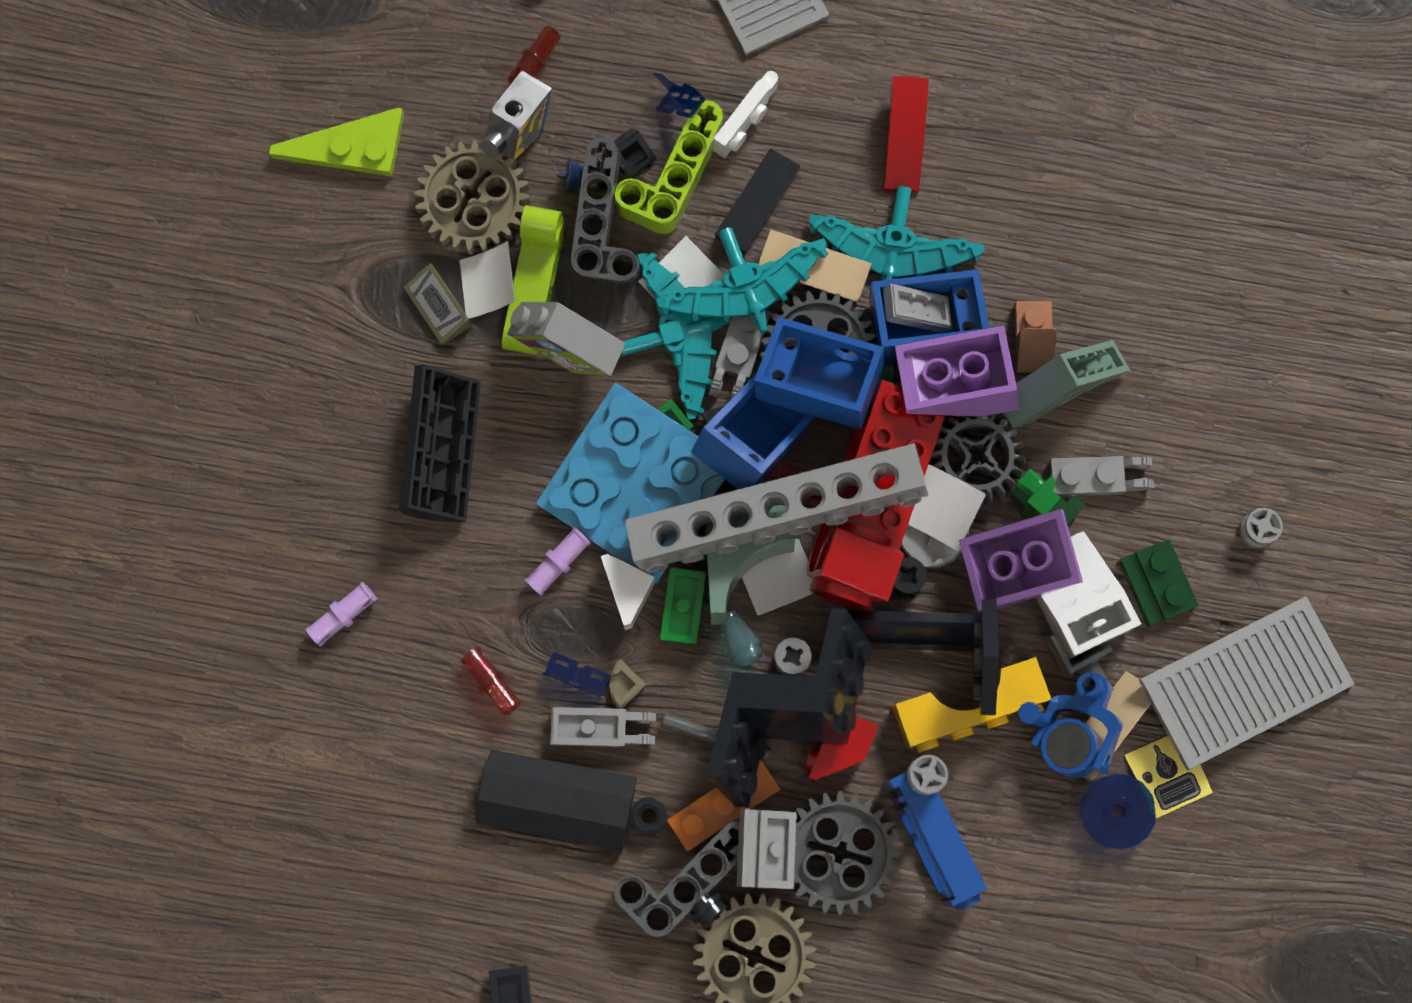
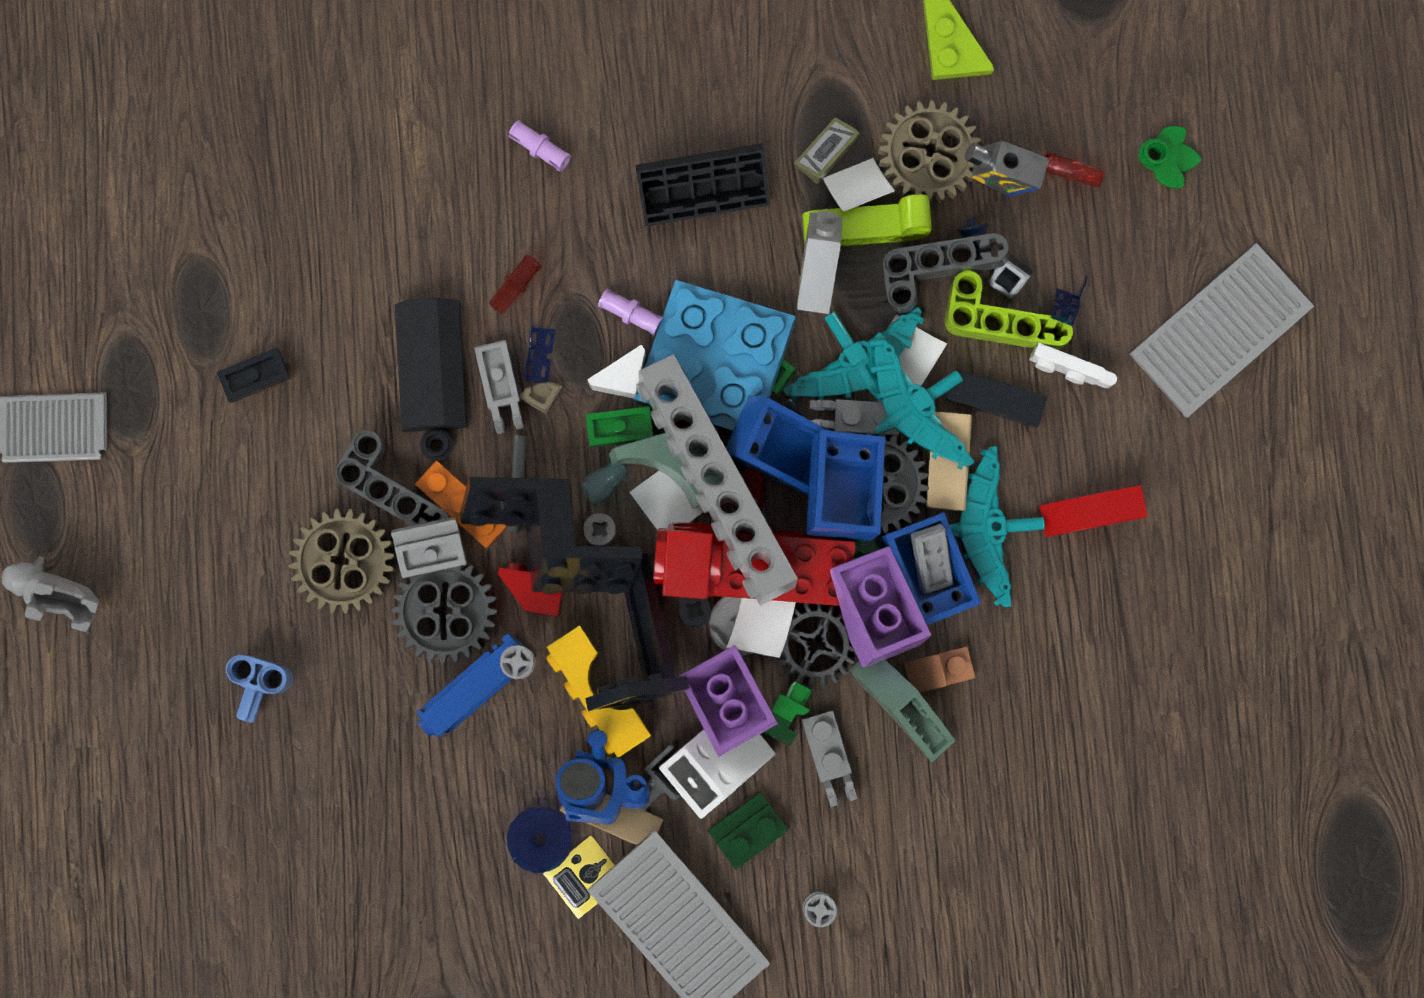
camera: 70 degrees right, 5 degrees up
black plate [691,893,726,928] -> none

